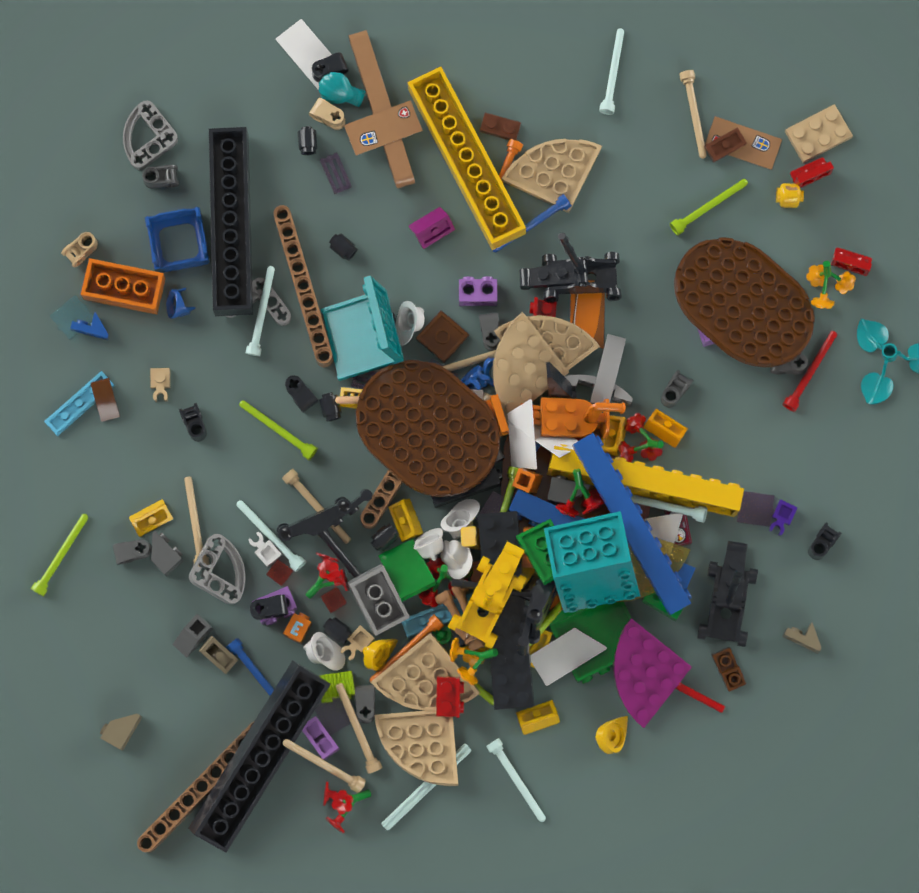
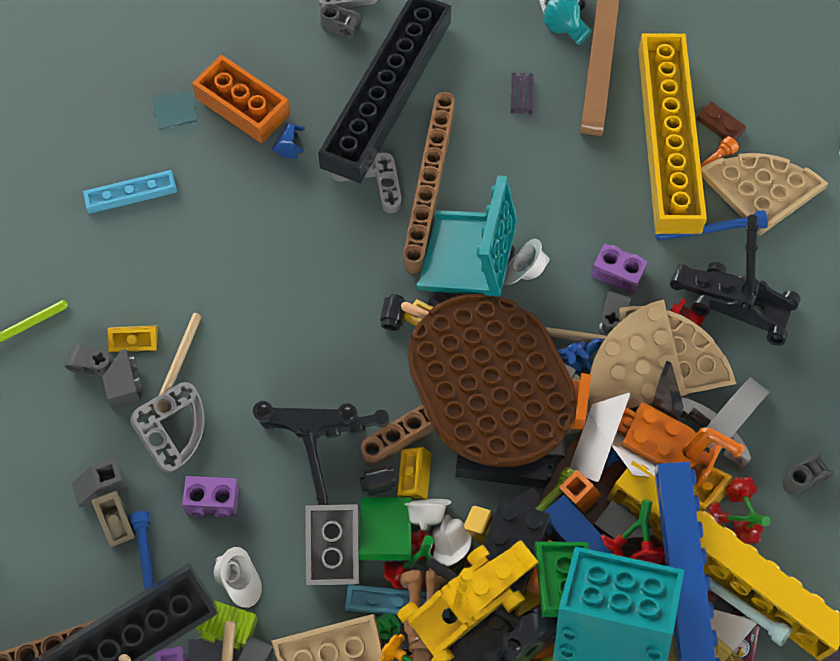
camera: 25 degrees right, 15 degrees down
tan piece [61,232,98,268] -> none
blue slope [70,312,109,340] -> none
reddish brown slope [91,378,120,422] -> none
blue piece [145,207,210,273] -> none
tan plate [150,368,170,402] -> none
black piece [179,402,207,442] -> none
light aqua piece [237,500,306,572] -> none
lime piece [239,400,318,460] -> none
light aqua piece [245,266,275,357] -> none
white plate [249,532,282,568] -> none
black piece [250,594,288,620] -> none
clear red plate [266,559,294,587] -> none
tan piece [282,469,351,544] -> none
orange brick [283,612,312,644] -> none
black piece [285,375,318,413] -> none
black brick [298,126,317,155] -> none
red plant [305,552,349,599] -> none
tan piece [309,98,346,130] -> none
clear red plate [320,587,347,614] -> none
black brick [323,617,353,645] -> none
black brick [329,233,358,261] -> none
tan plate [341,625,375,661] -> none
medium nougat sticker [344,100,423,155] -> none
yellow piece [362,639,399,671] -> none
orange piece [369,614,444,684] -> none
magenta panel [409,207,455,249] -> none
reddish brown tile [416,310,469,363] -> none
white piece [440,499,480,540] -> none
orange sticker [570,280,605,349] -> none
light orange slope [644,409,688,448] -> none

